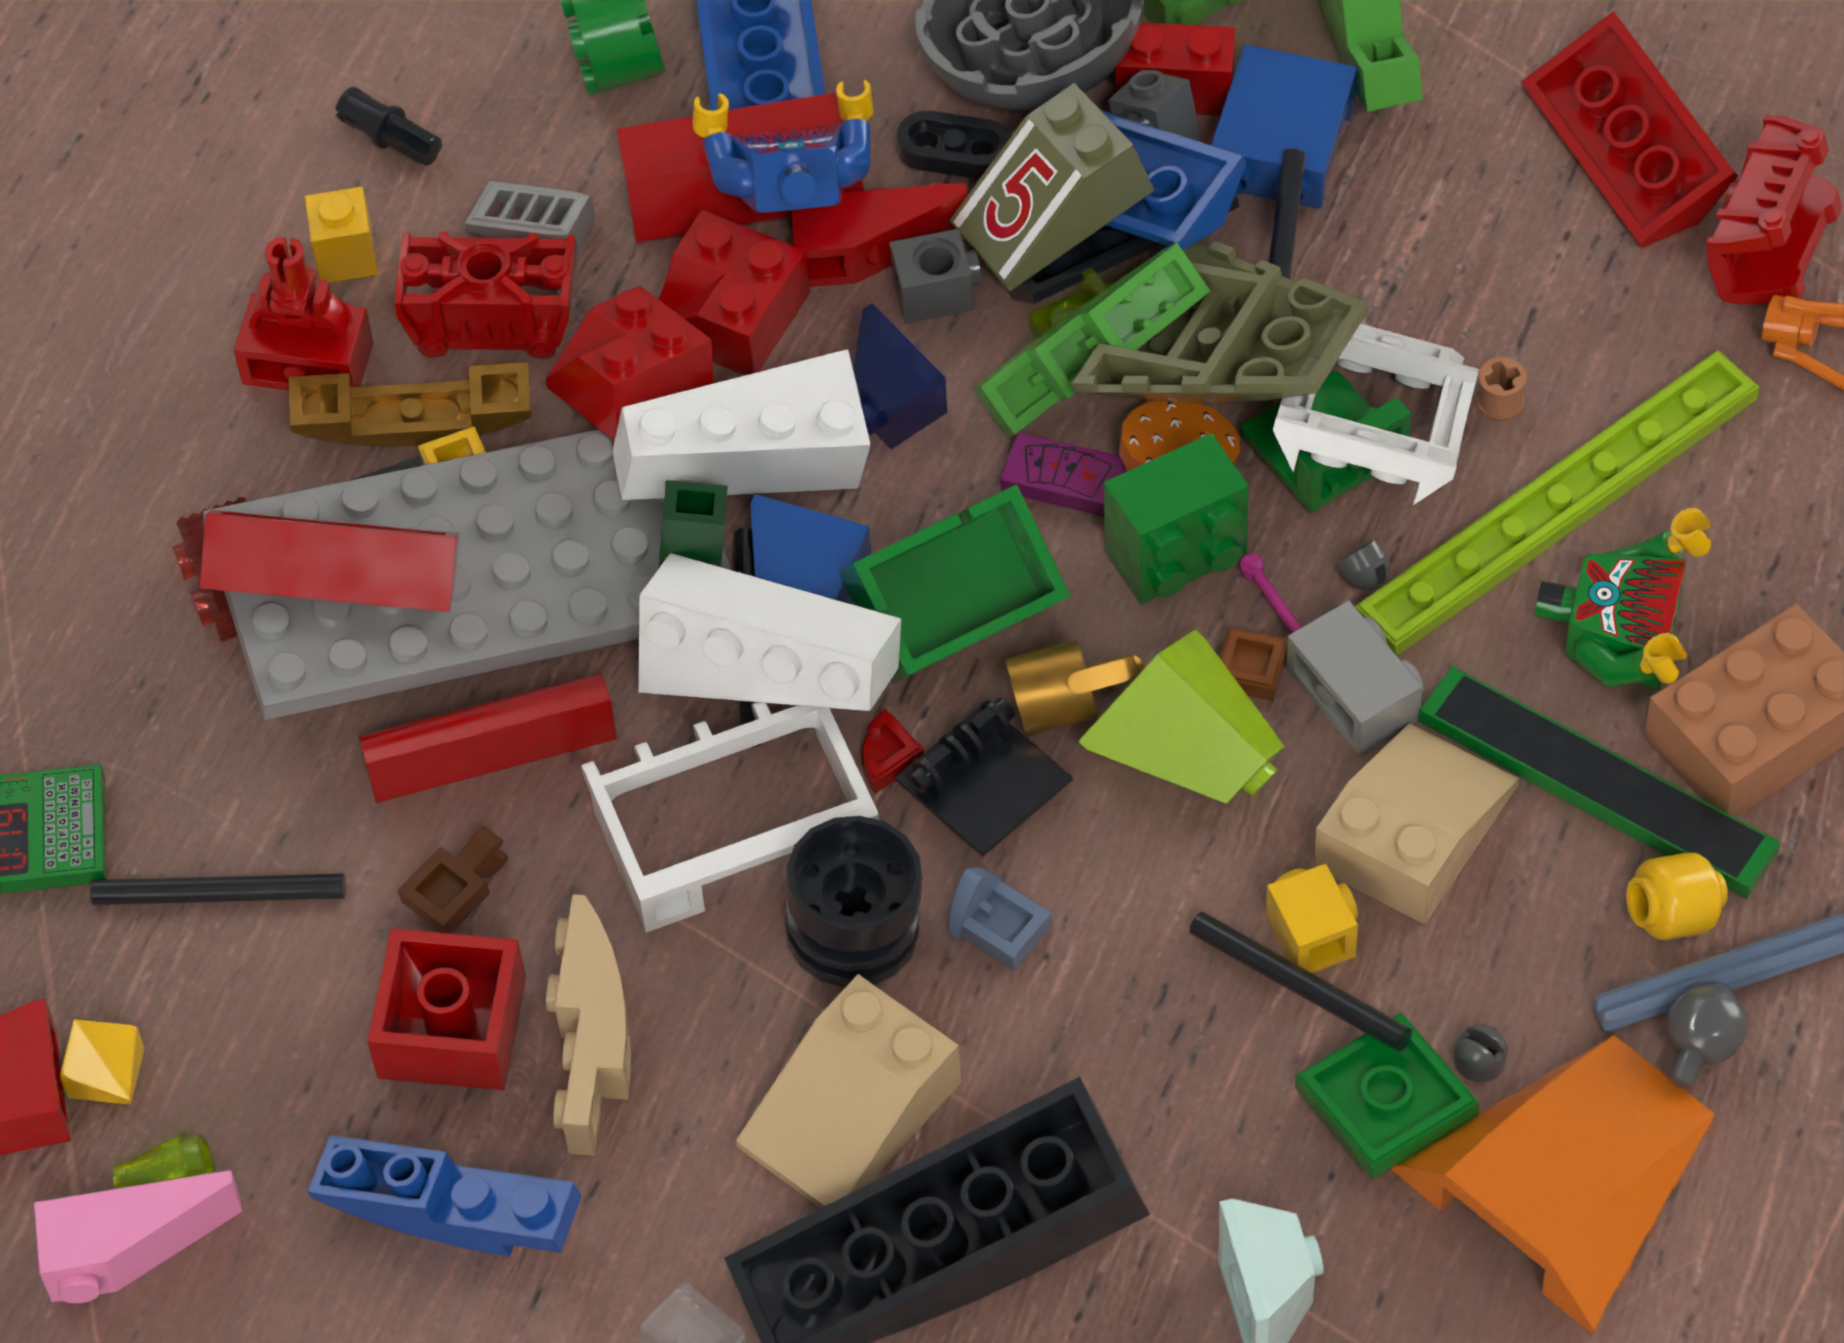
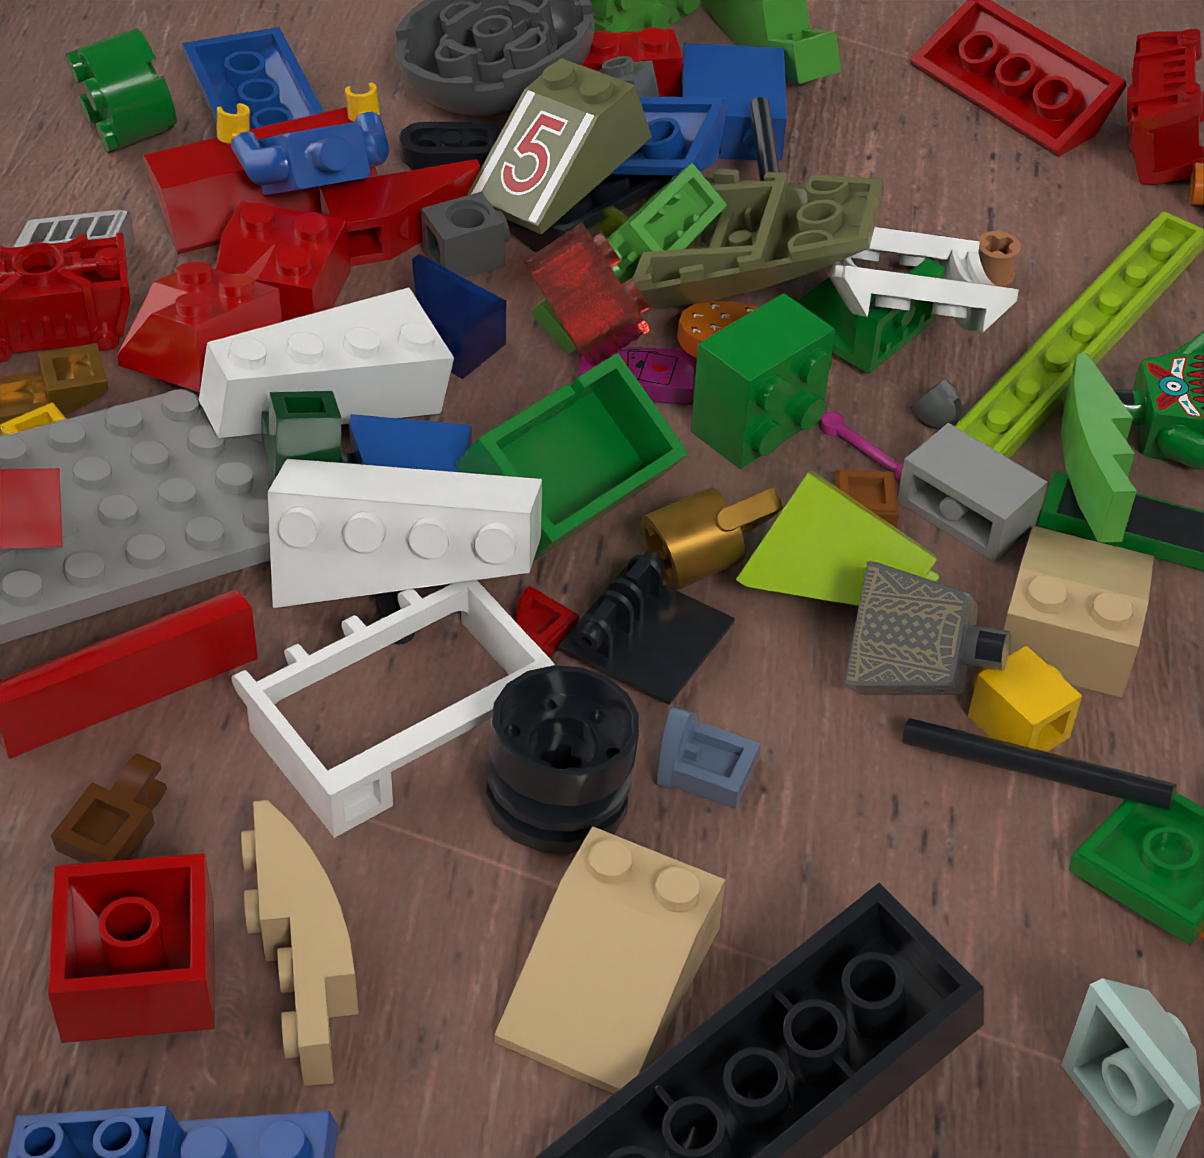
camera: 20 degrees left, 10 degrees down
none -> clear red brick [524,223,651,367]
none -> dark grey torso [844,561,1011,695]
none -> bright green slope [1061,353,1137,543]

